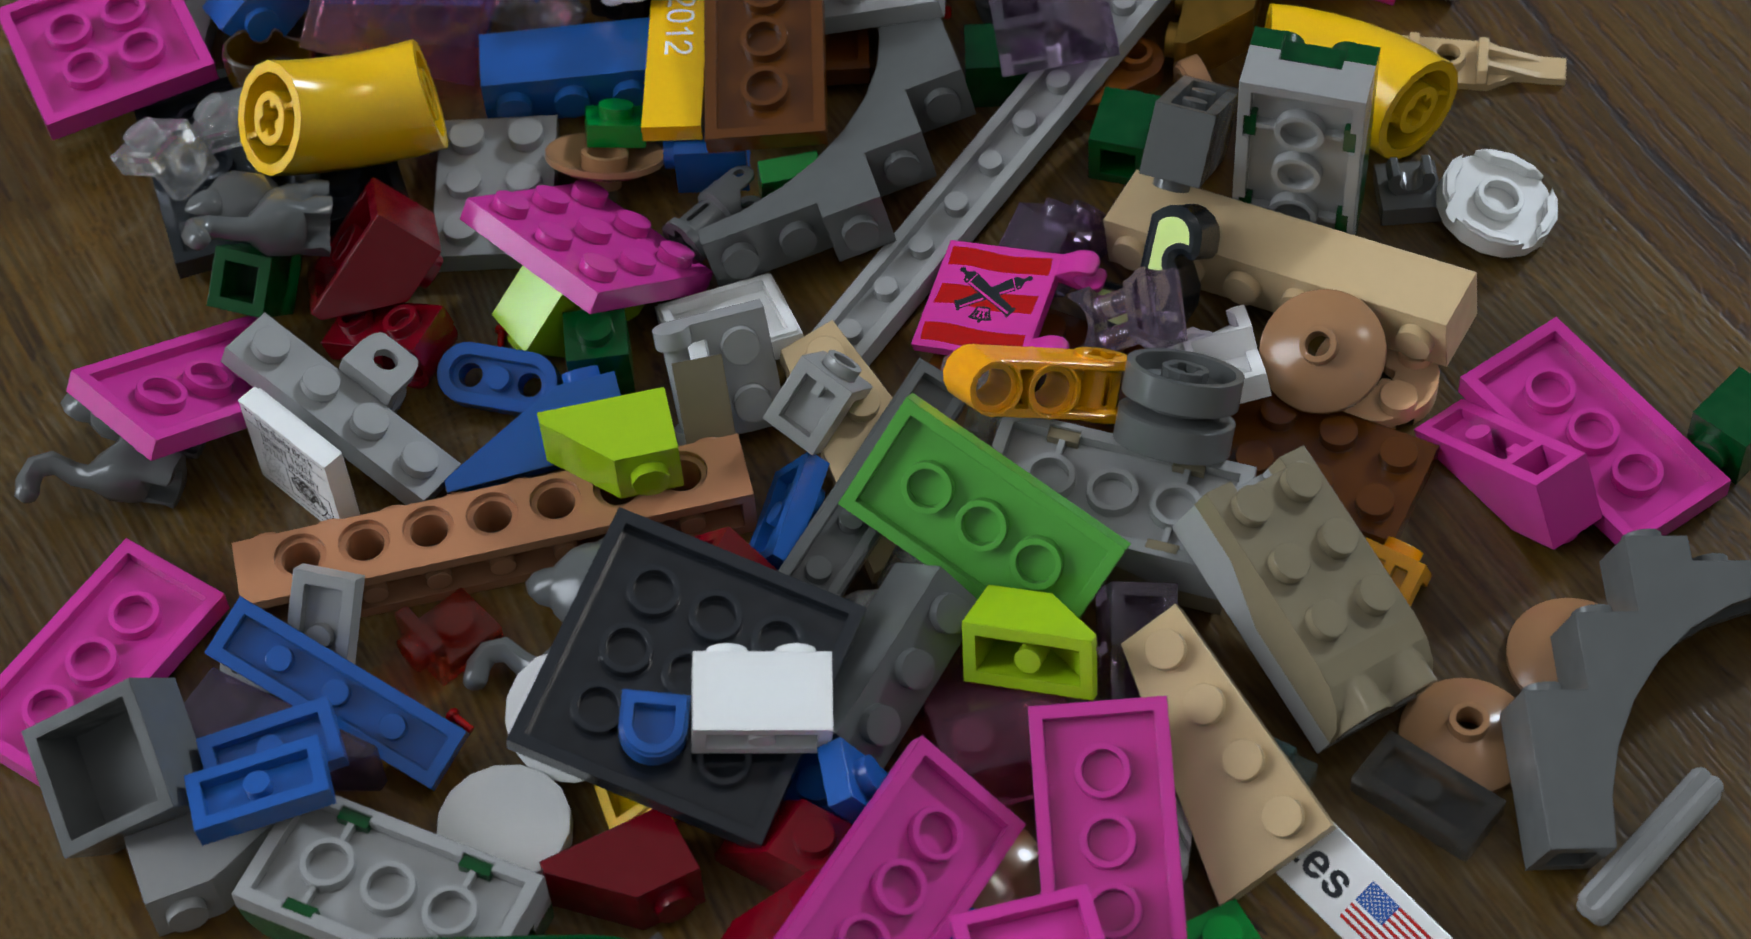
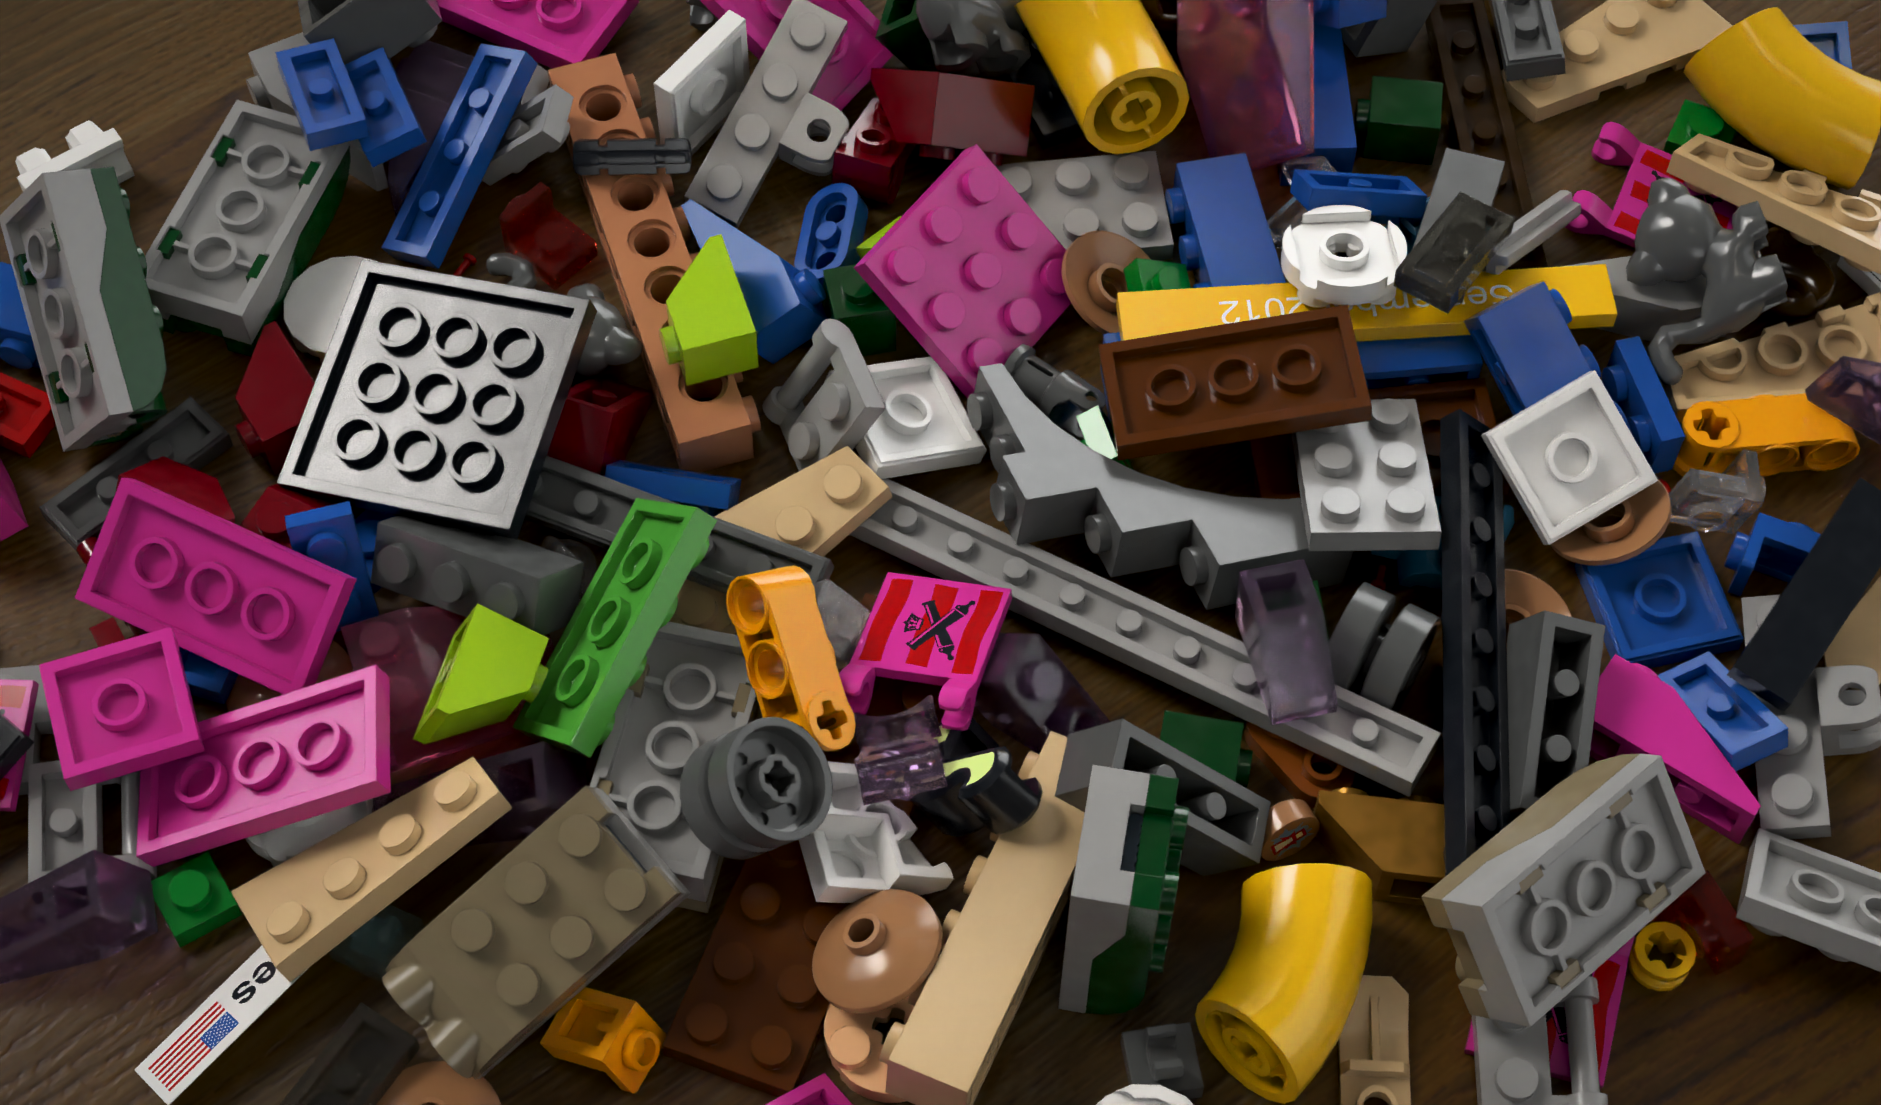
camera: 80 degrees right, 5 degrees up
blue tile [618,689,691,766] -> none
dark tan sticker [672,354,736,444] -> none
white brick [691,643,833,753] -> none
light grey bracket [763,350,873,455] -> none
none -> black axle [573,138,692,175]

